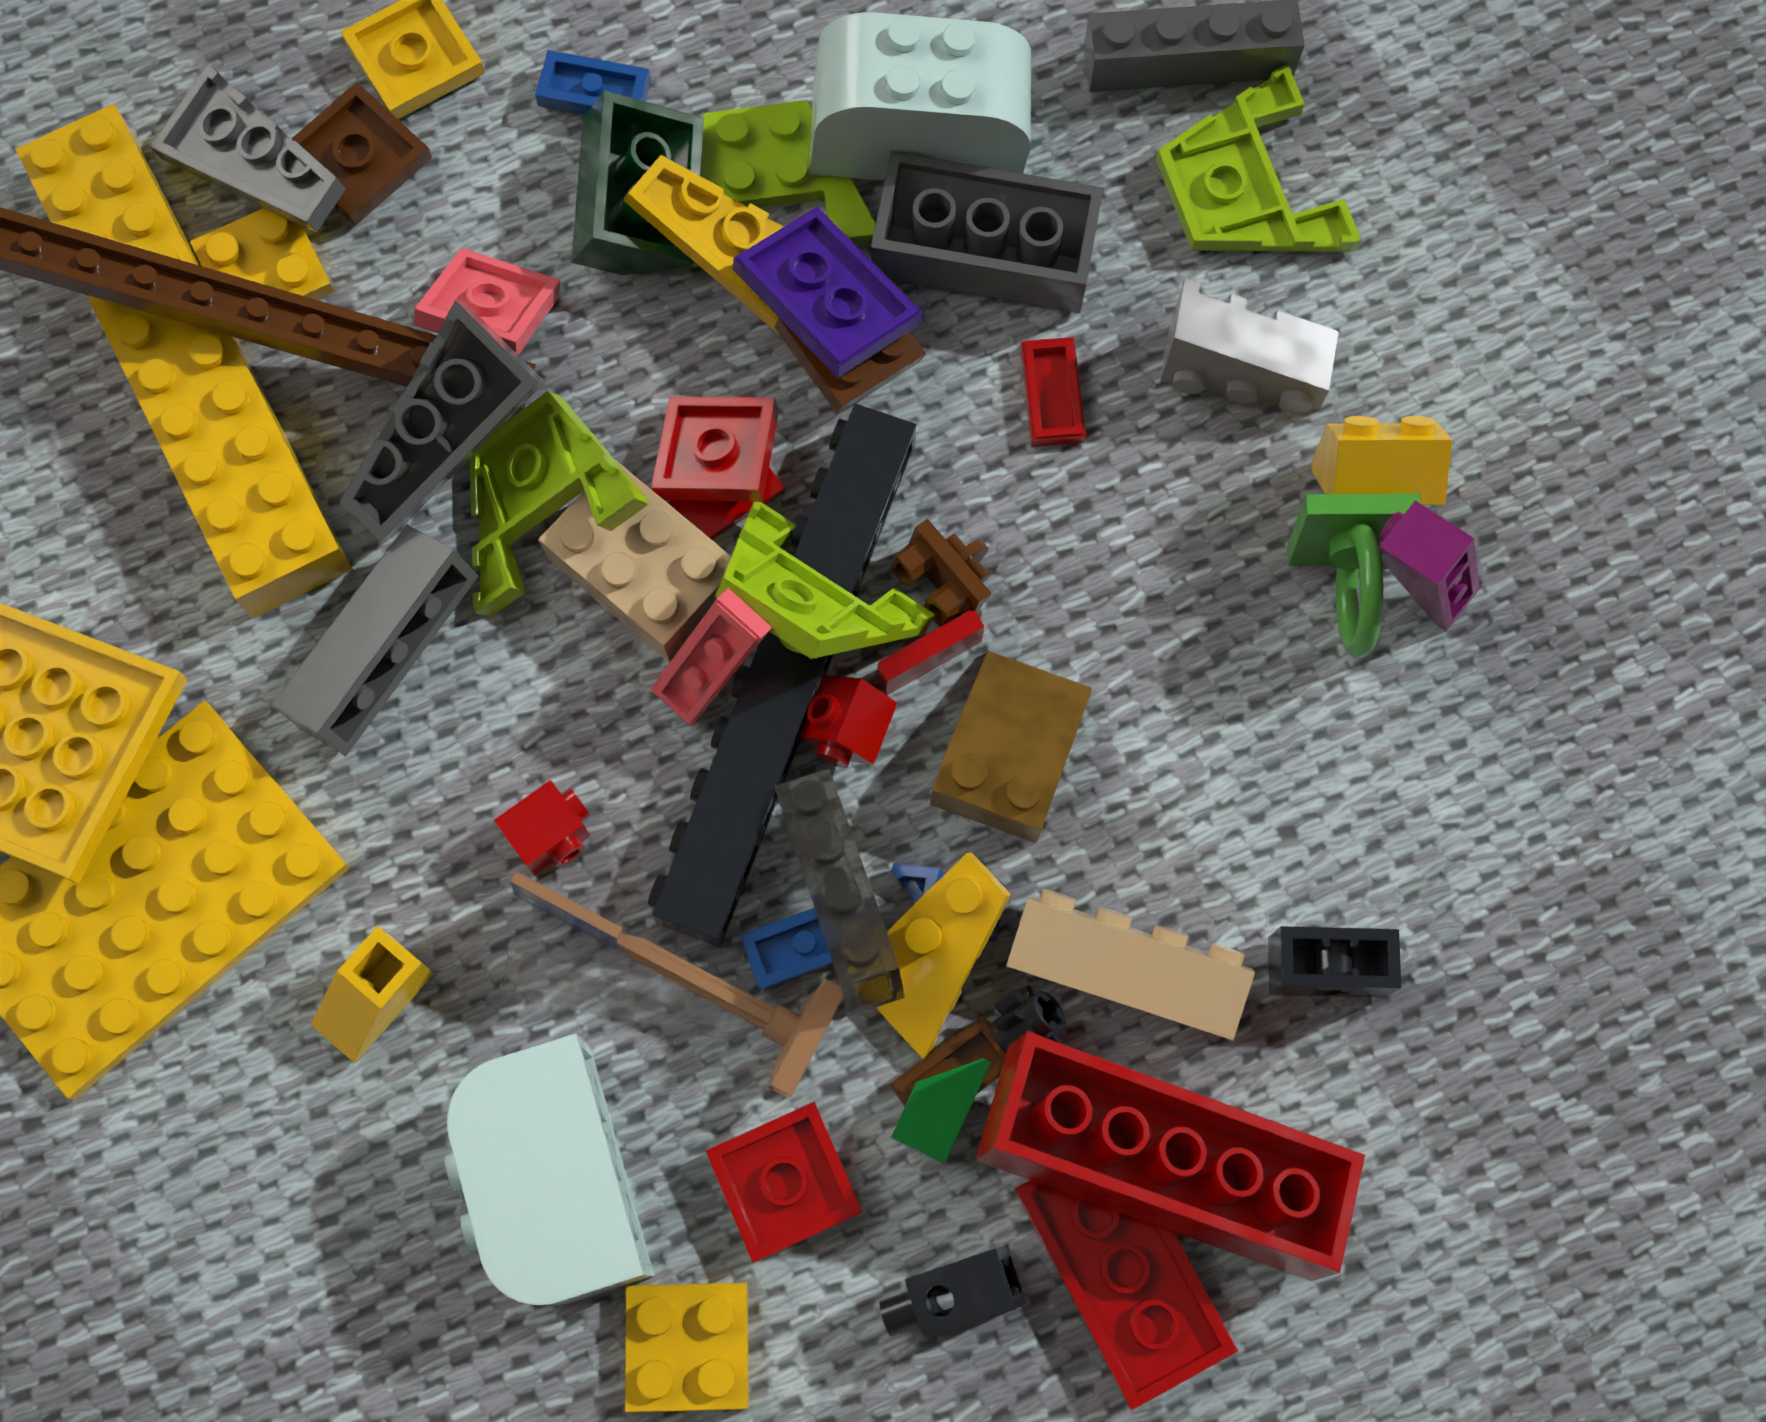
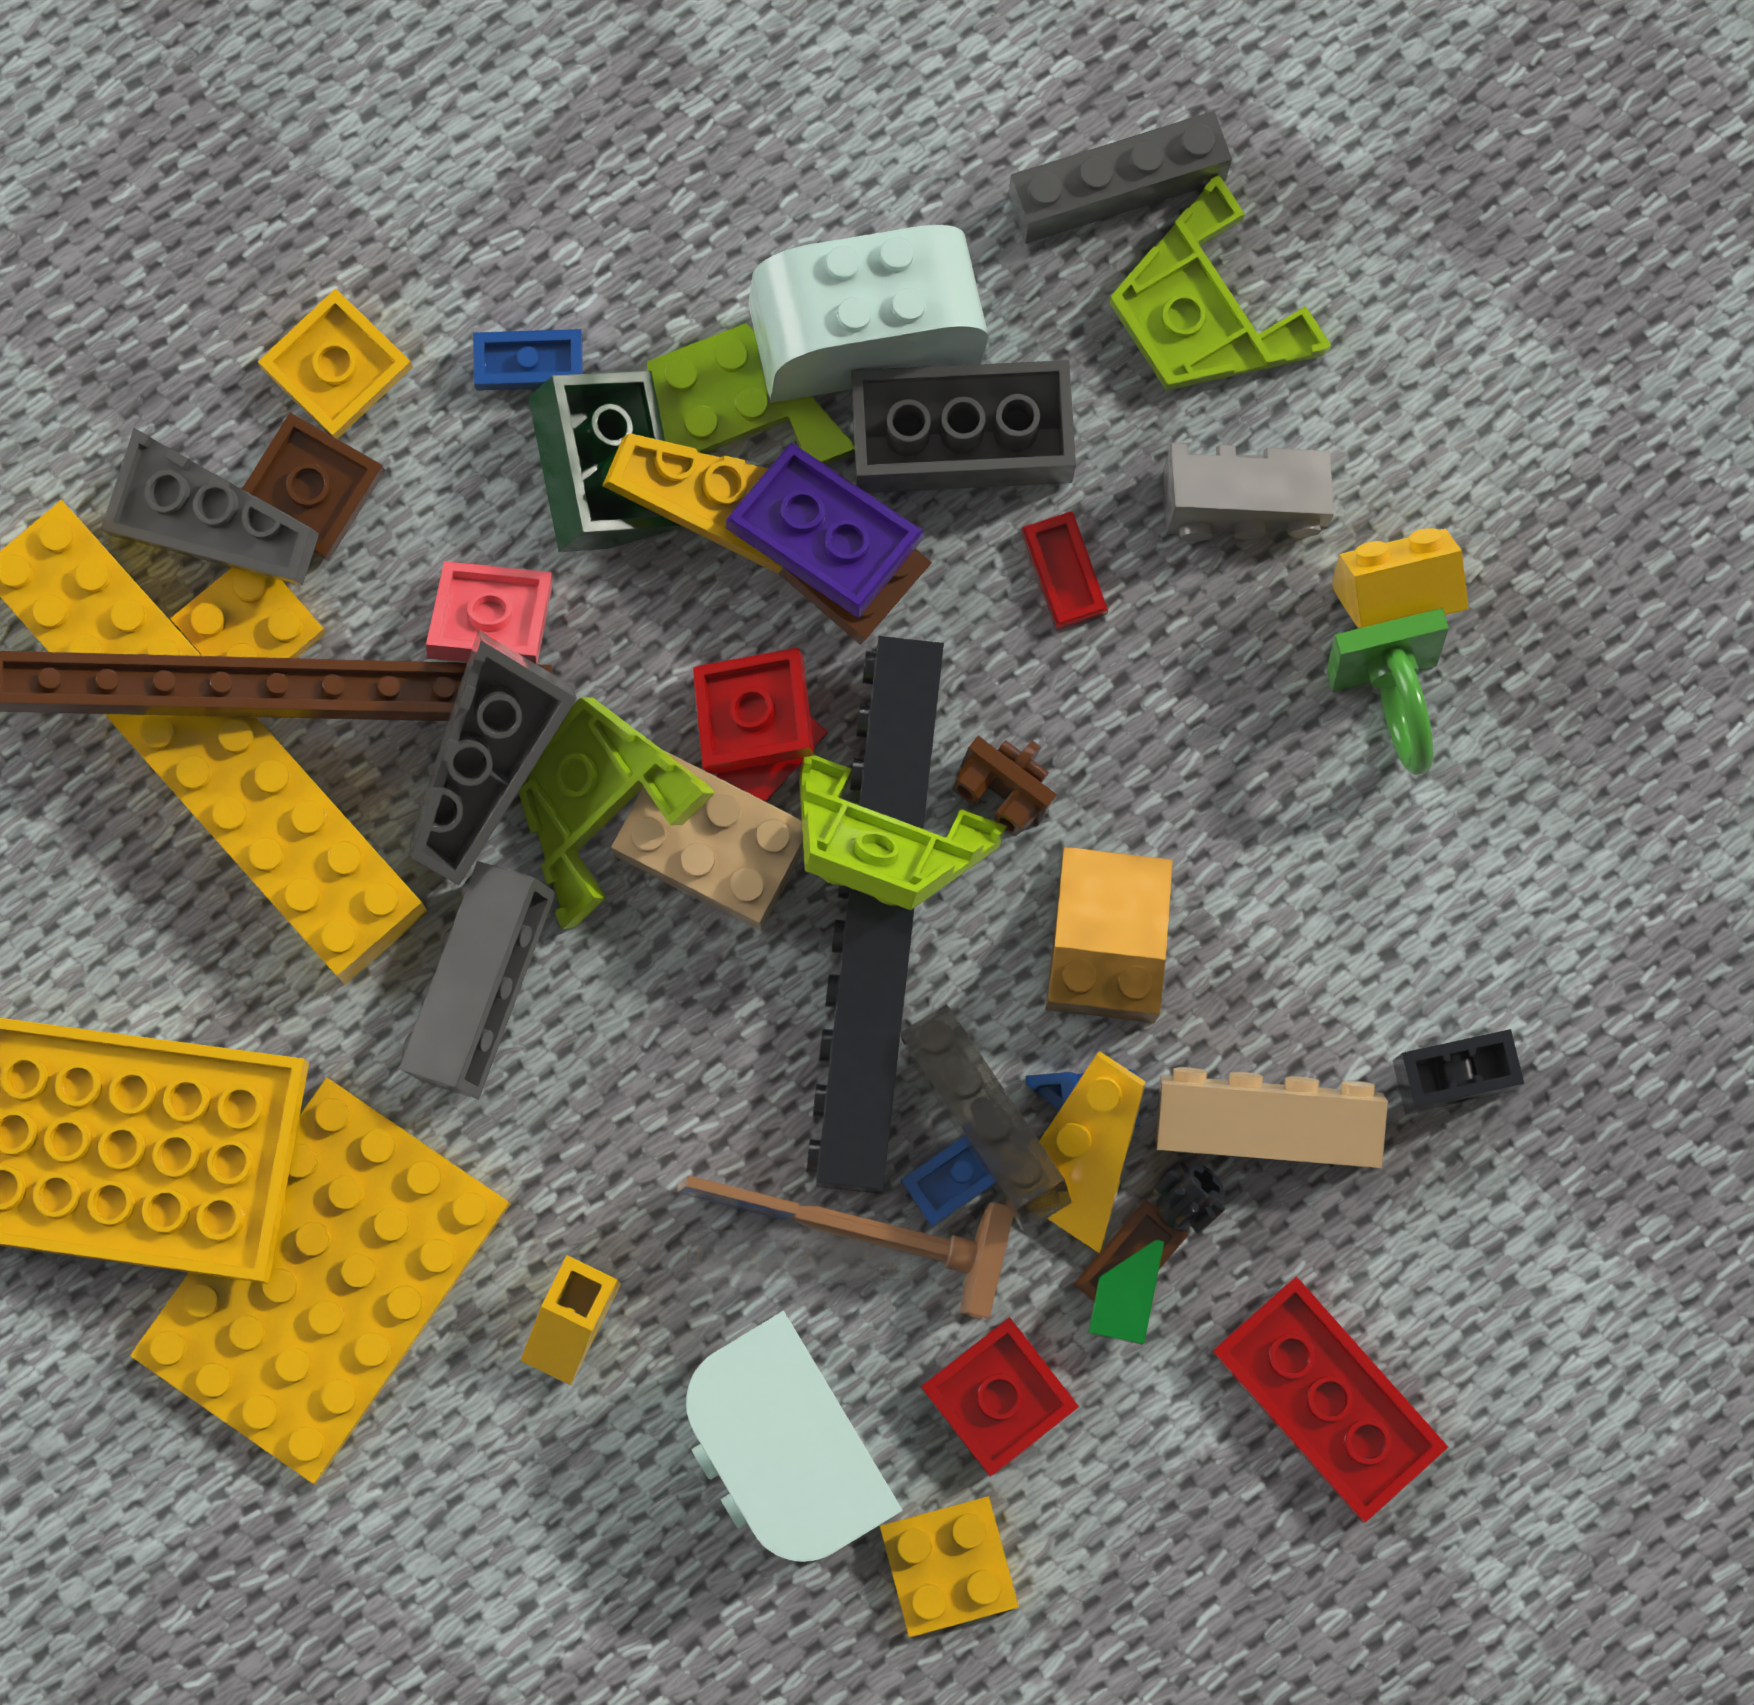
camera: 15 degrees left, 5 degrees up
red brick [493,779,590,876] -> none
coral tile [650,588,772,726] -> none
red brick [798,675,898,768] -> none
red tile [877,610,985,696] -> none
black torso [879,1245,1027,1340] -> none
red brick [975,1031,1365,1281] -> none
magenta slope [1379,500,1480,632] -> none

